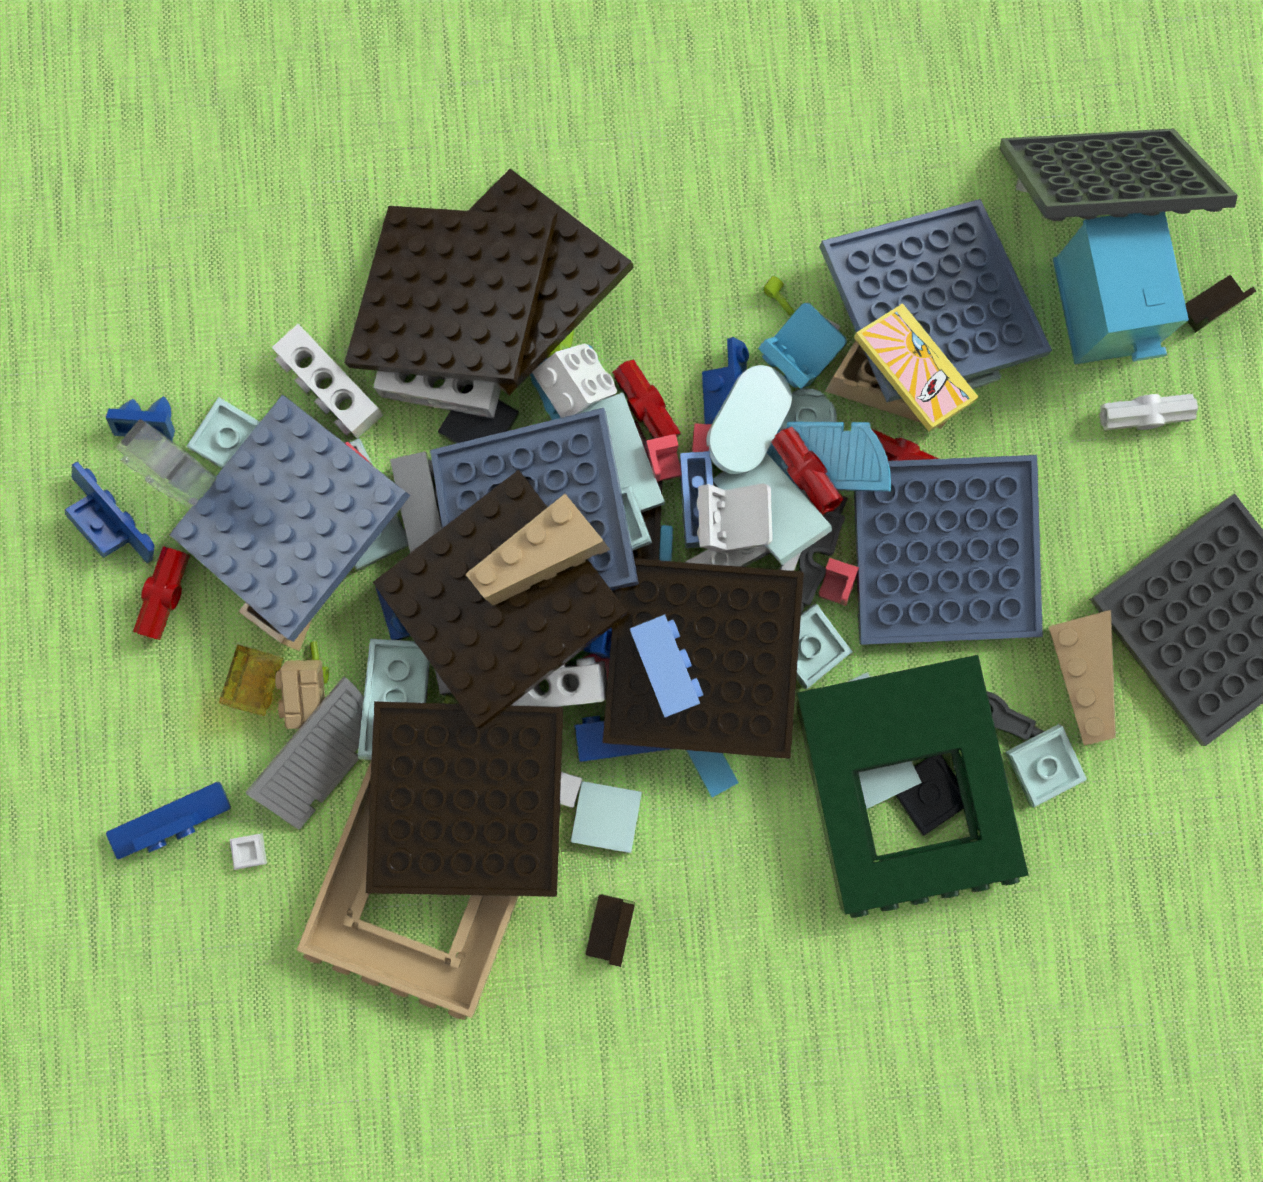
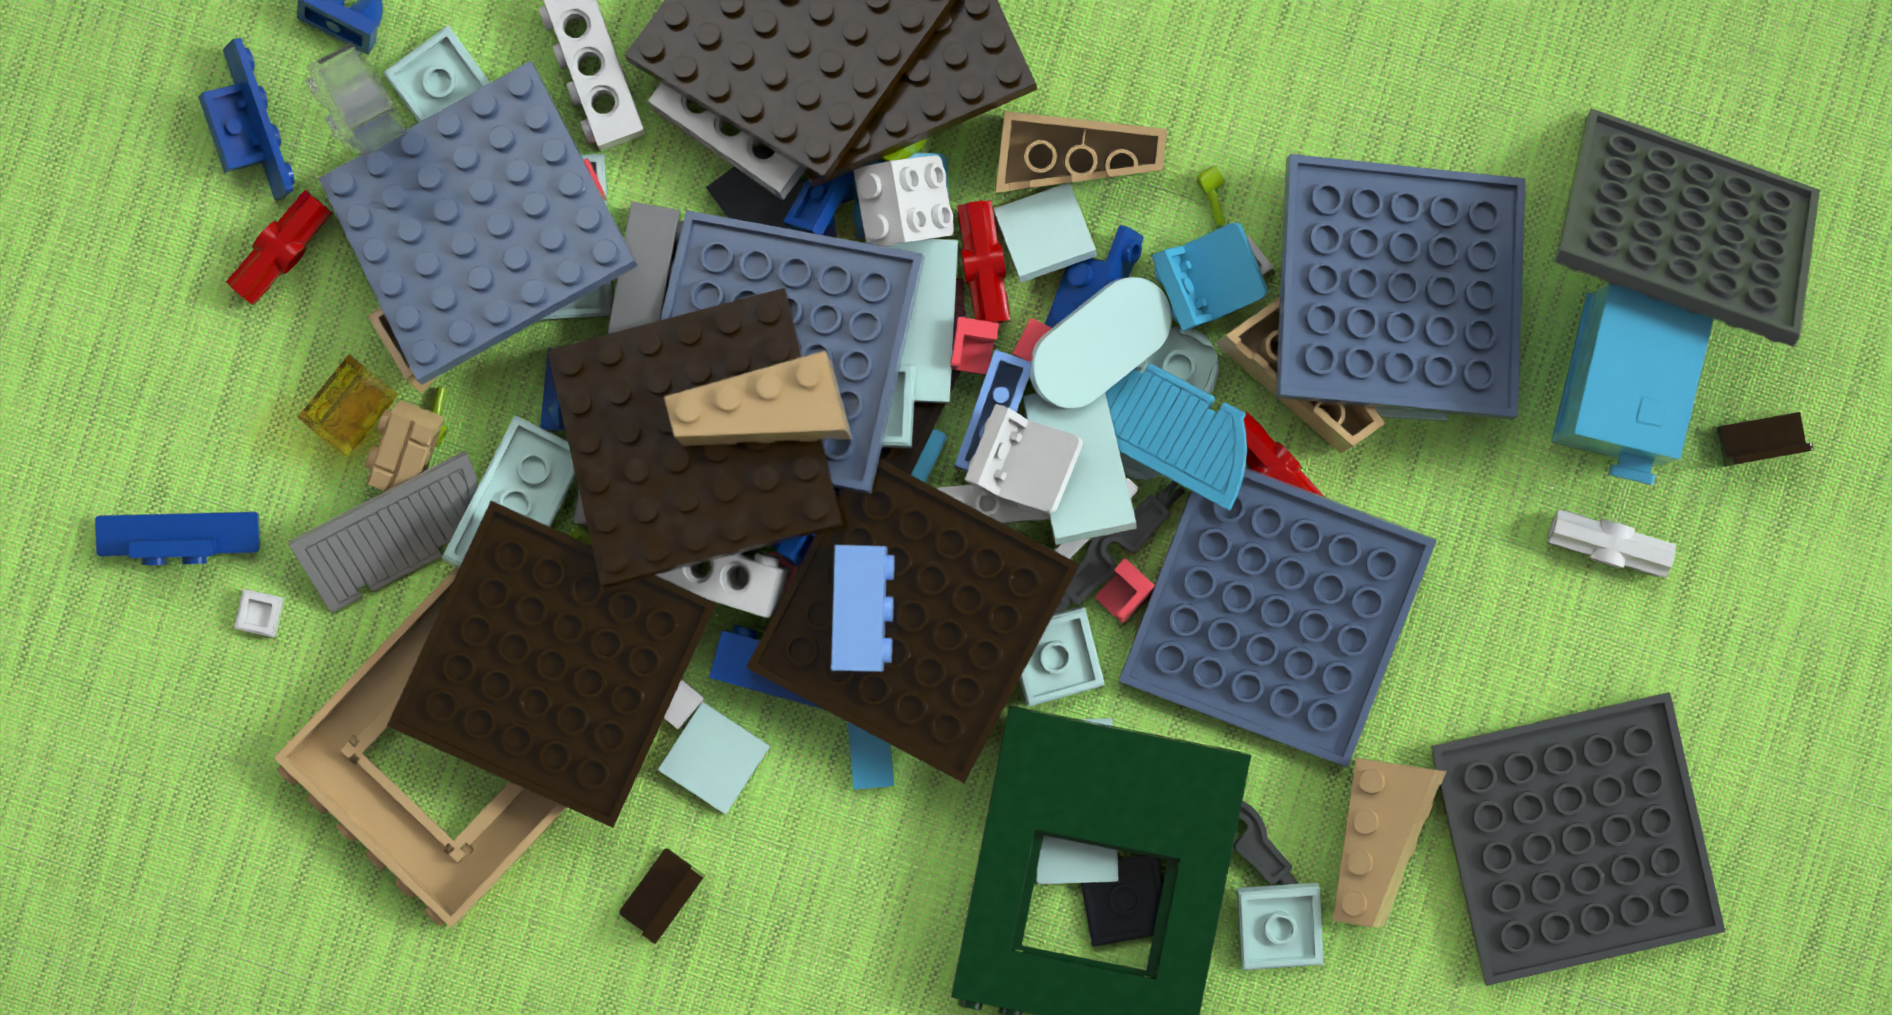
camera: 20 degrees right, 5 degrees up
red piece [771,426,843,515] -> none
tile [854,304,978,432] -> none
none -> blue tile [783,170,855,238]
none -> light aqua tile [993,182,1097,283]
none -> tan wedge [995,111,1167,193]

